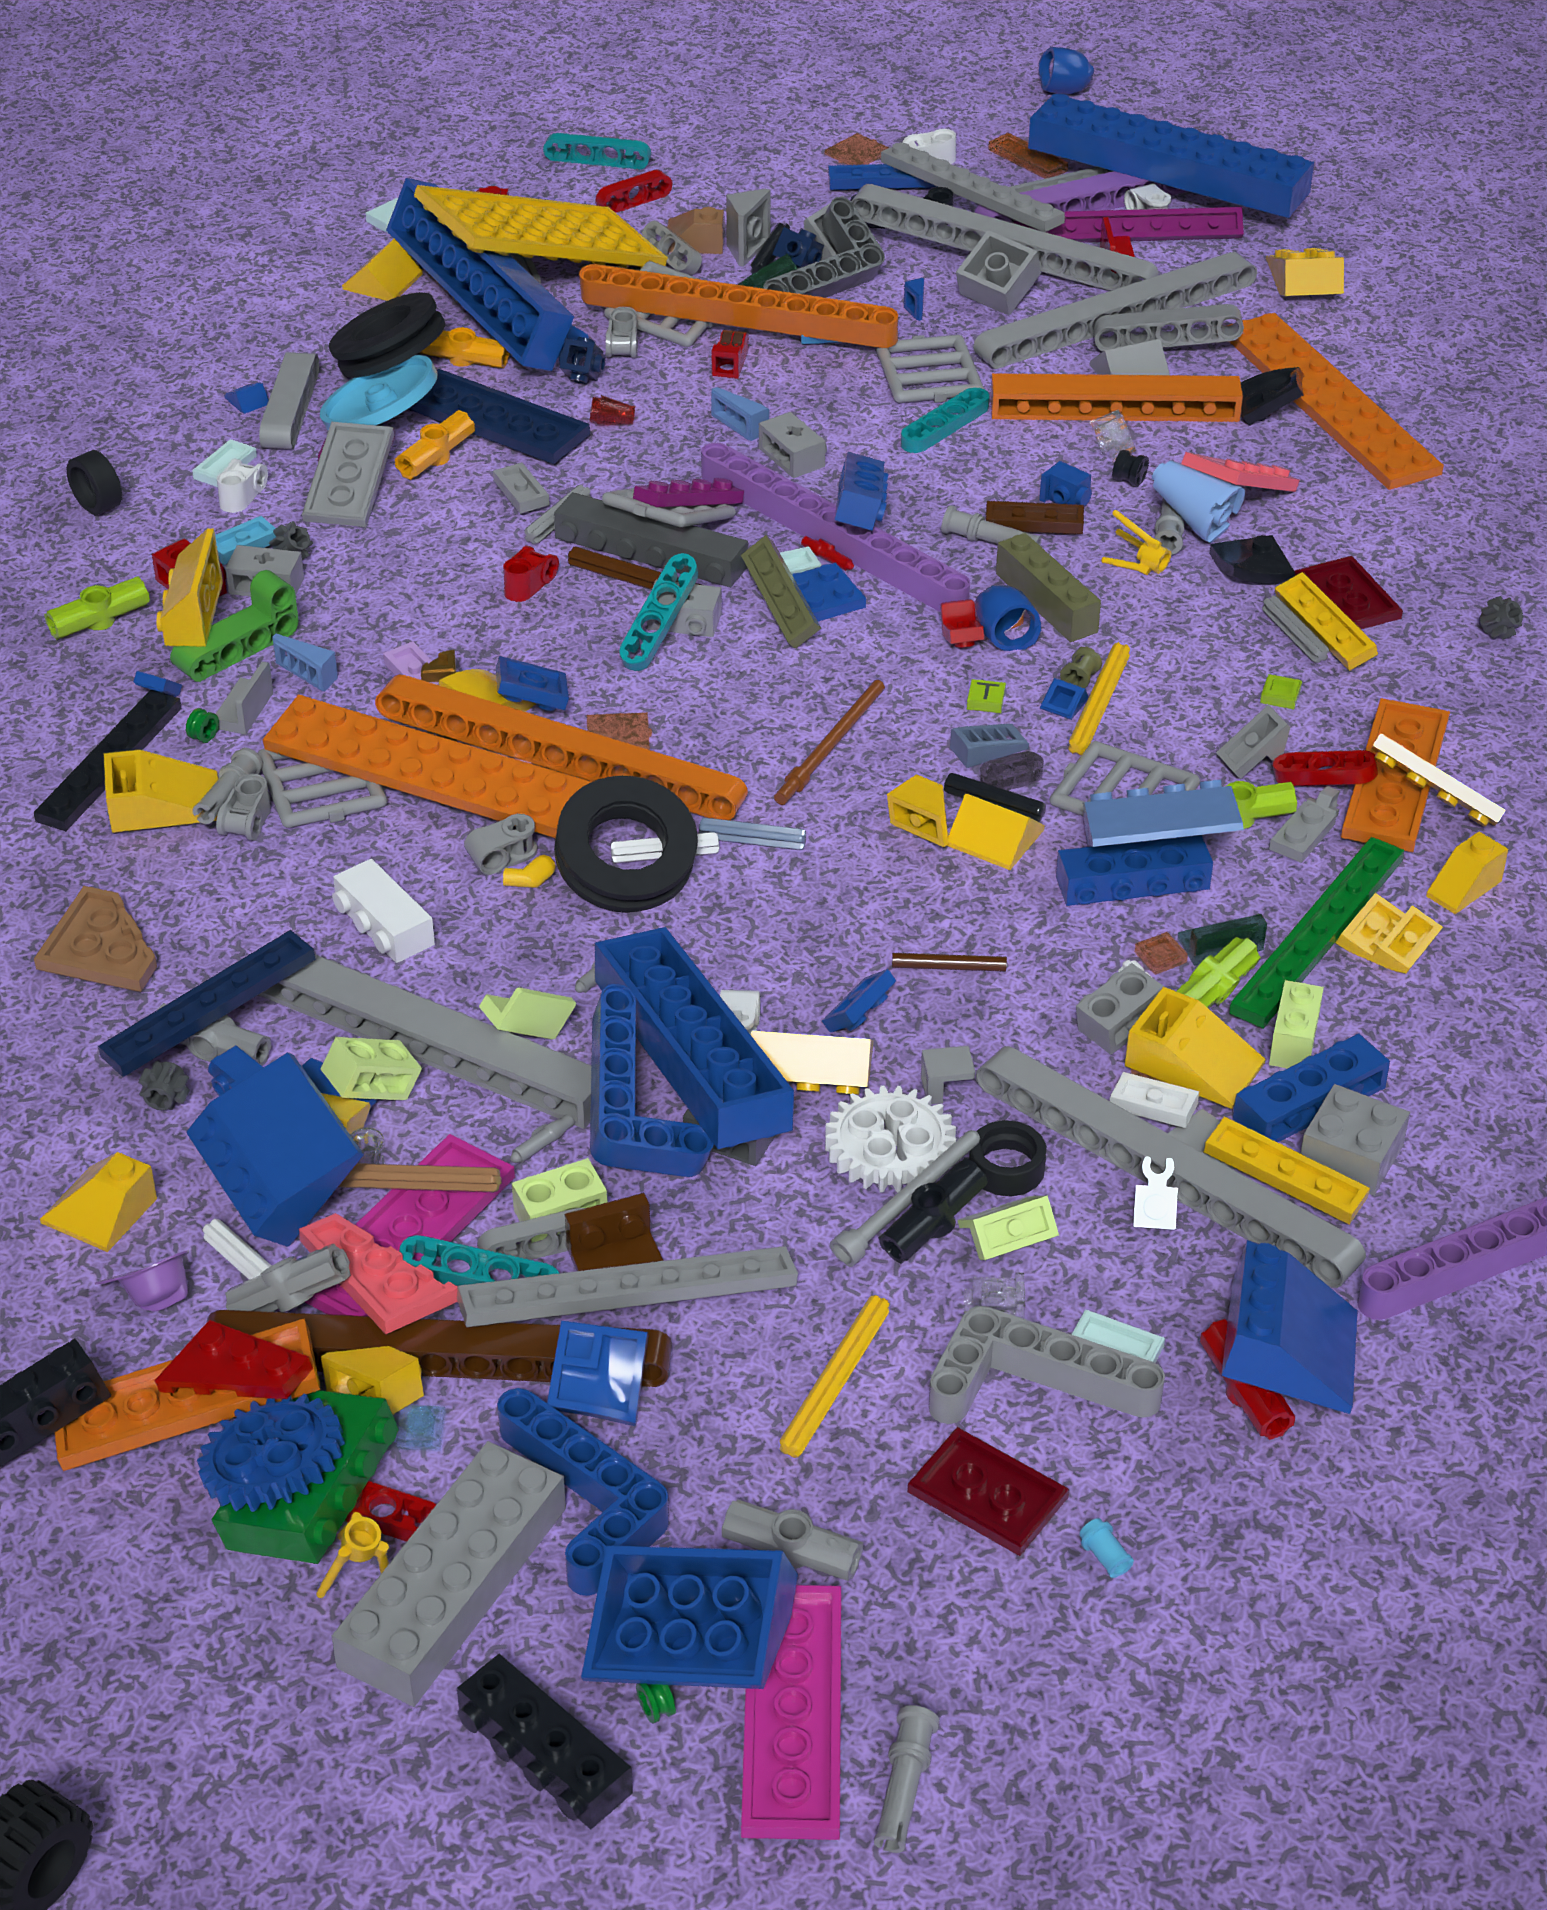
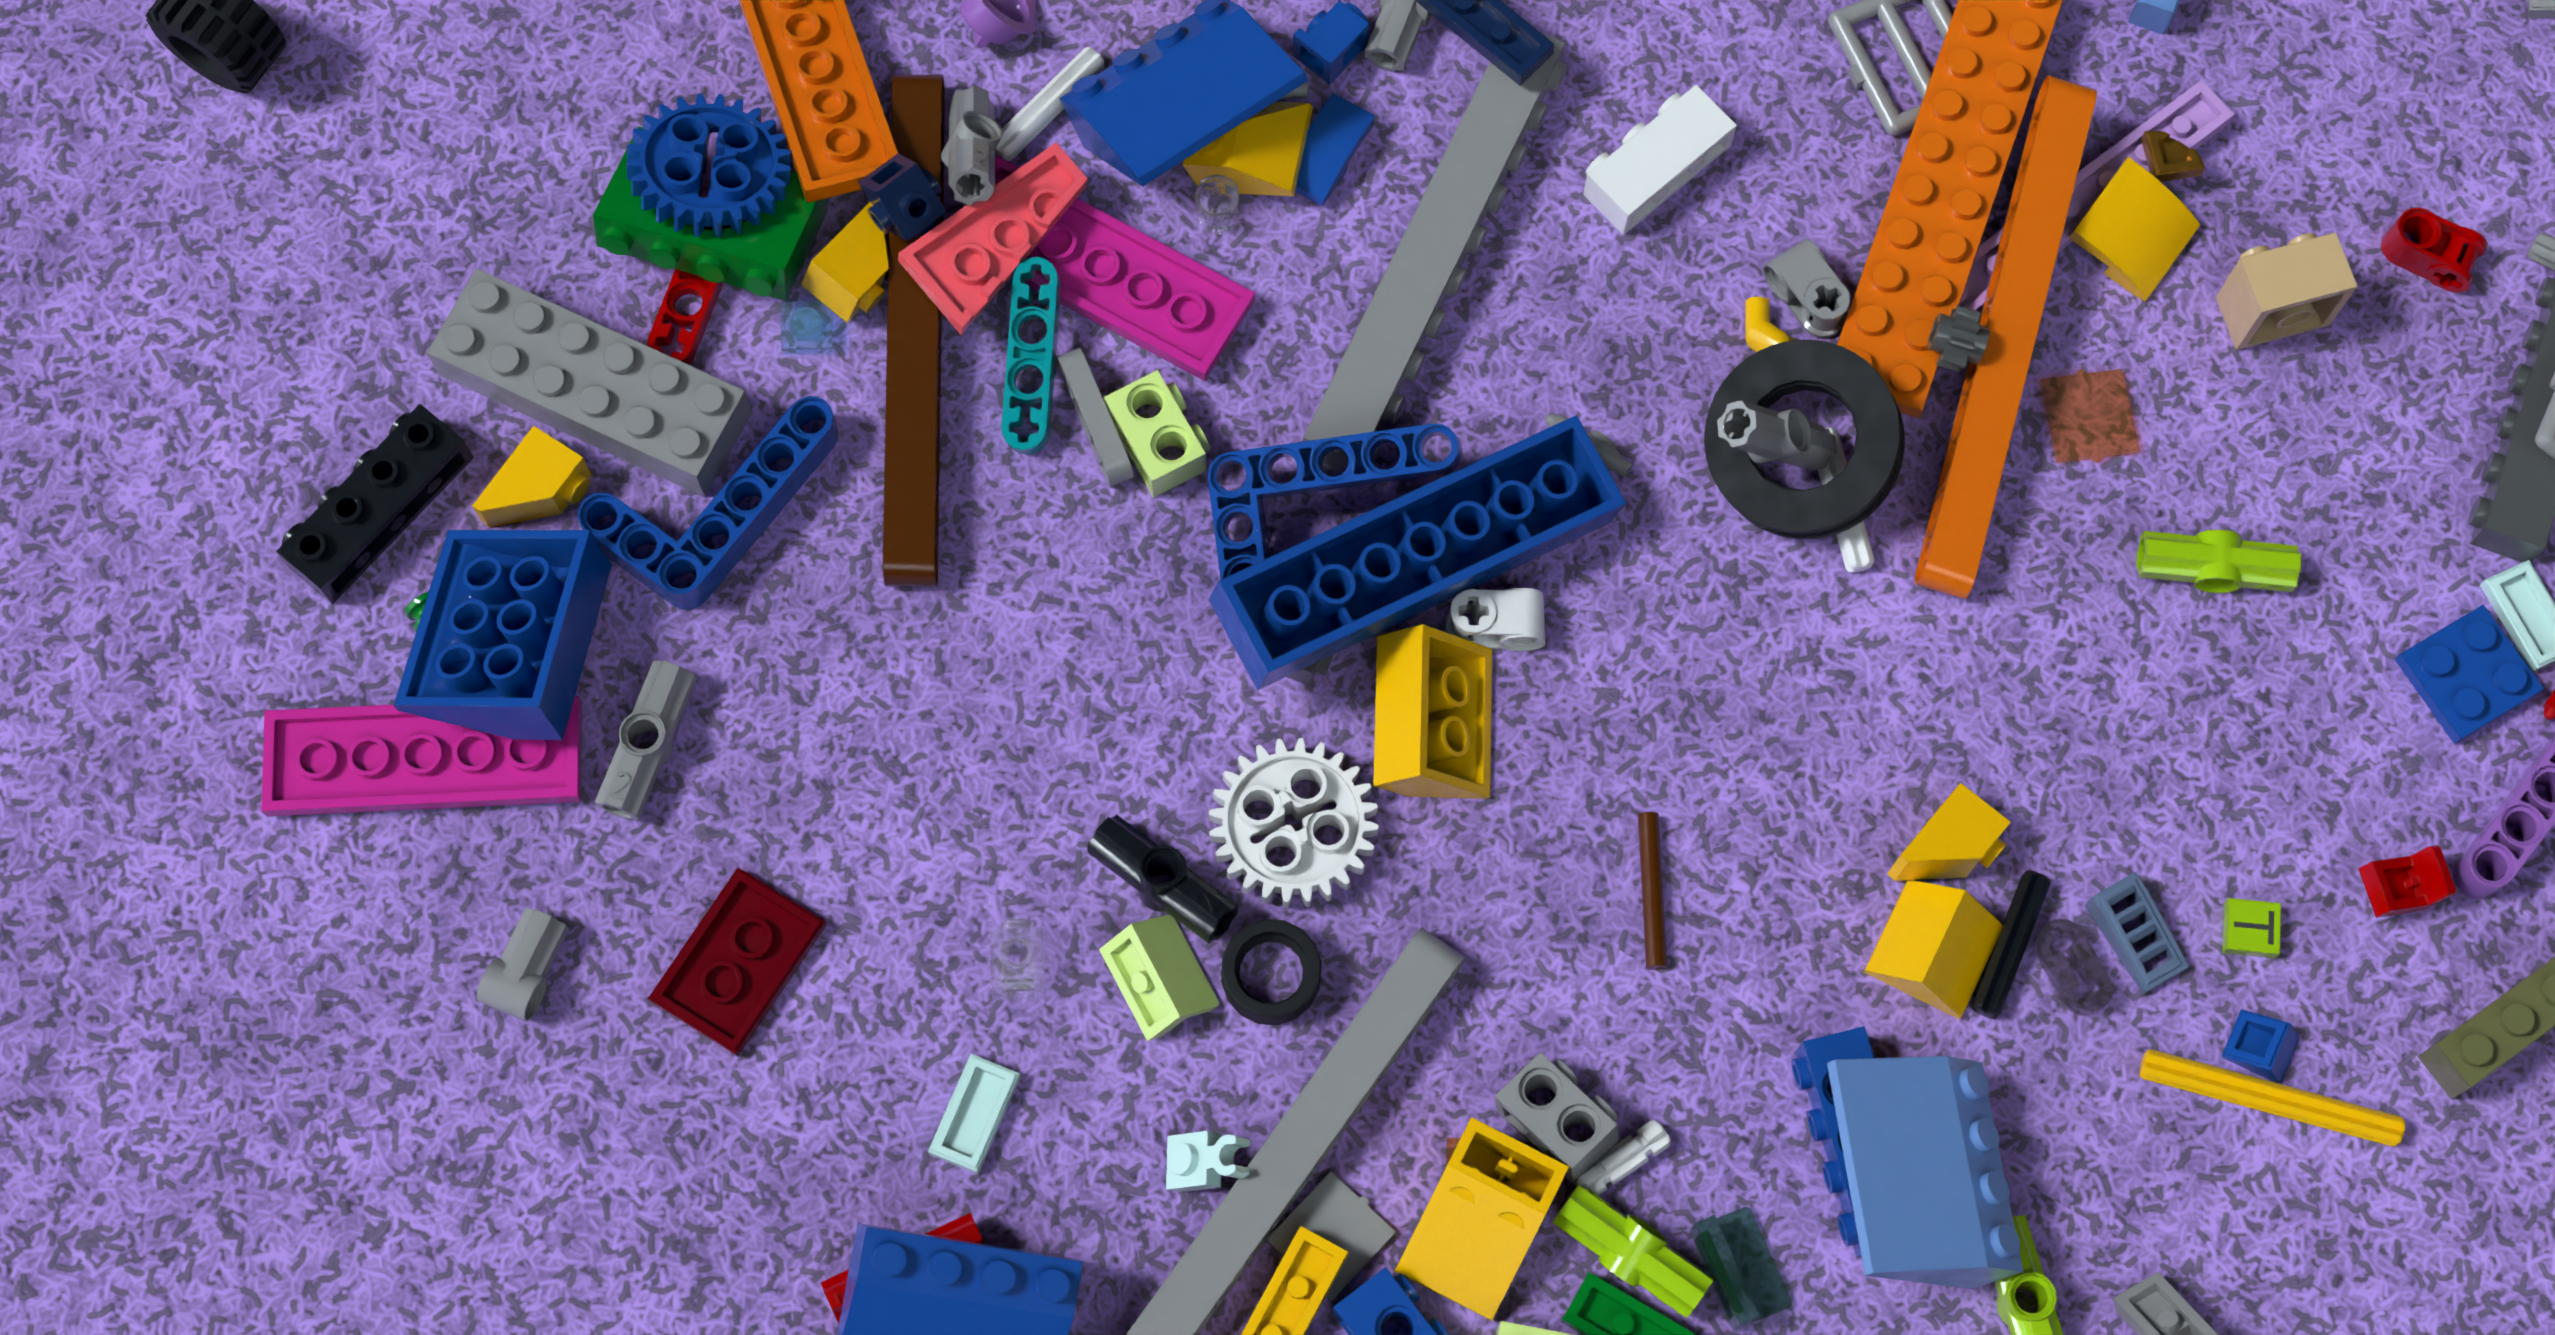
camera: 85 degrees right, 30 degrees up
red wing [154,1320,313,1399] -> none
yellow plant [316,1512,389,1598] -> none
yellowish green brick [321,1037,422,1100] -> none
medium nougat axle [338,1163,502,1192] -> none
light grey plate [457,1246,798,1327] -> none
yellowish green panel [479,988,576,1040] -> none
blue plate [496,656,569,711] -> none
light grey piece [510,1114,575,1163] -> none
blue plate [547,1320,649,1426] -> none
reddish brown bracket [564,1193,664,1271] -> none
reddish brown axle [568,547,702,590] -> none
teal beam [619,553,698,671] -> none
light grey brick [647,579,722,637] -> none
sand blue axle [699,817,806,850] -> none
olive plate [741,535,821,648] -> none
dark orange bar [774,680,885,805] -> none
yellow axle [780,1295,889,1458] -> none
blue plate [822,969,896,1033] -> none
light grey piece [830,1130,980,1267] -> none
light grey pin [874,1705,940,1853] -> none
light grey panel [921,1046,975,1104] -> none
light grey beam [929,1306,1165,1424] -> none
blue piece [975,585,1041,651] -> none
light grey bar [1049,741,1200,816] -> none
olive bush [1060,647,1102,689] -> none
medium azure pin [1079,1518,1134,1578] -> none
white plate [1110,1072,1199,1128] -> none
clear orange tile [1134,932,1188,975] -> none
none -> yellow slope [472,426,591,528]
none -> light grey piece [476,908,569,1022]
none -> dark blue brick [858,153,947,241]
none -> light grey piece [1717,400,1837,471]
none -> dark grey gear [1927,305,1990,372]
none -> lime piece [2136,530,2301,593]
none -> tan brick [2216,232,2358,350]

